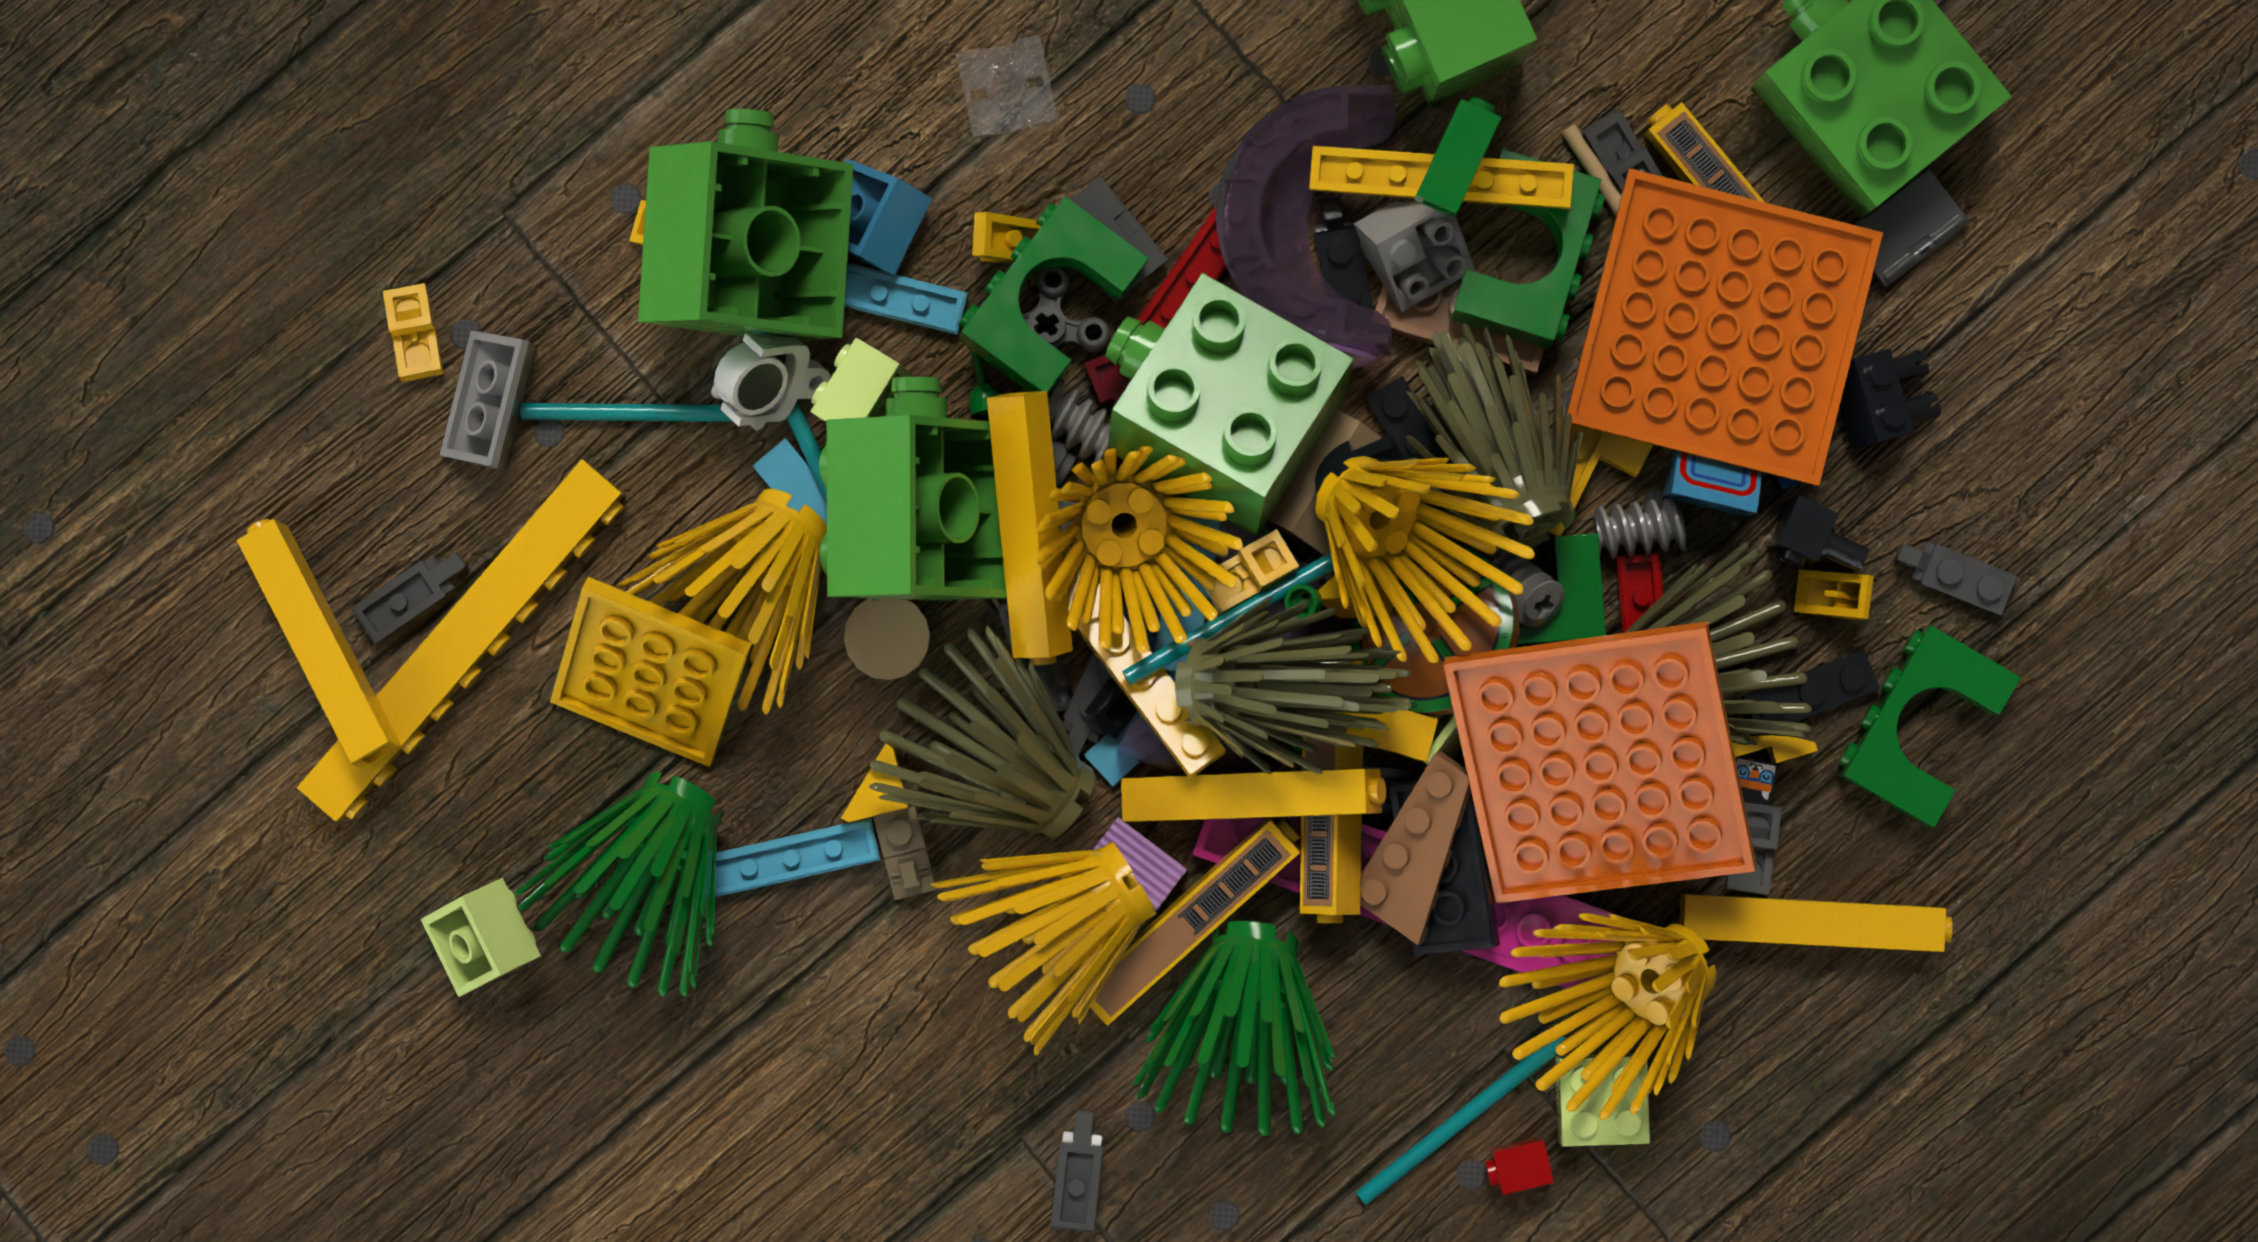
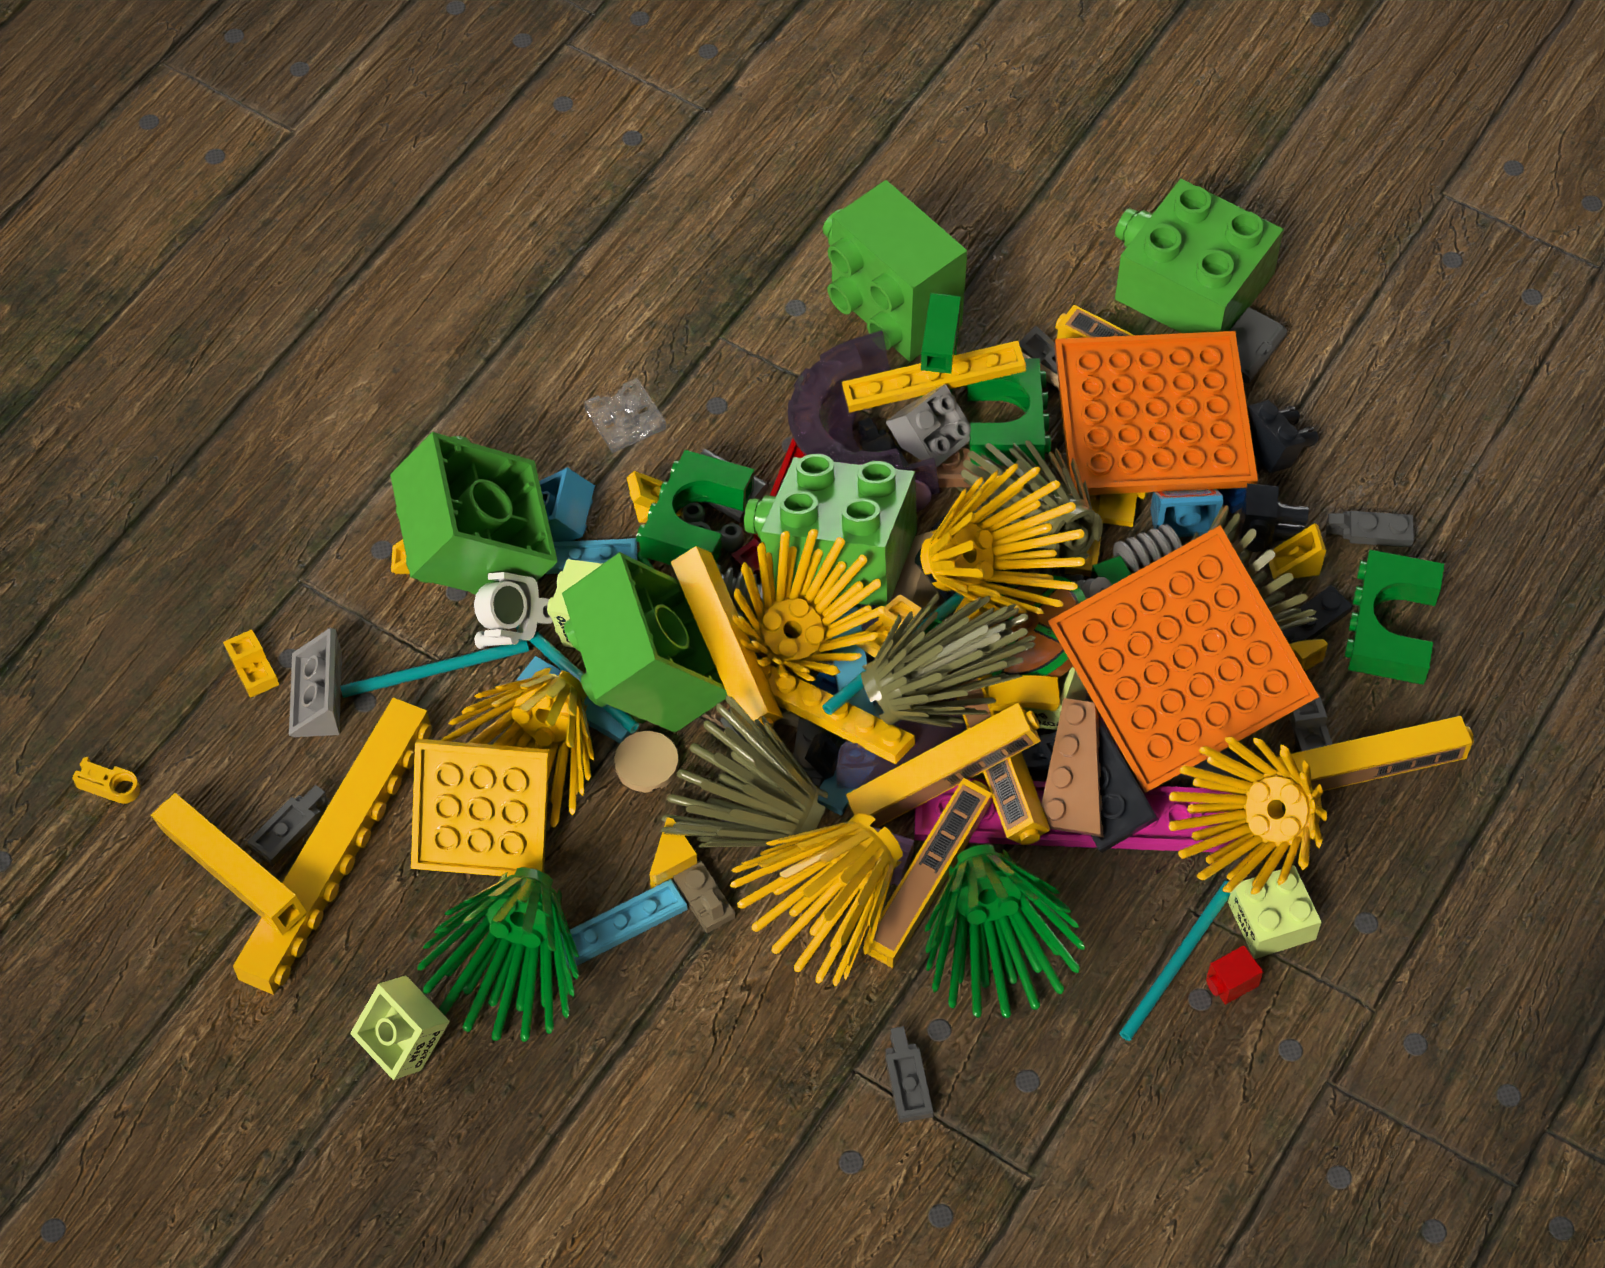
camera: 15 degrees left, 30 degrees down
none -> yellow piece [72,757,140,804]

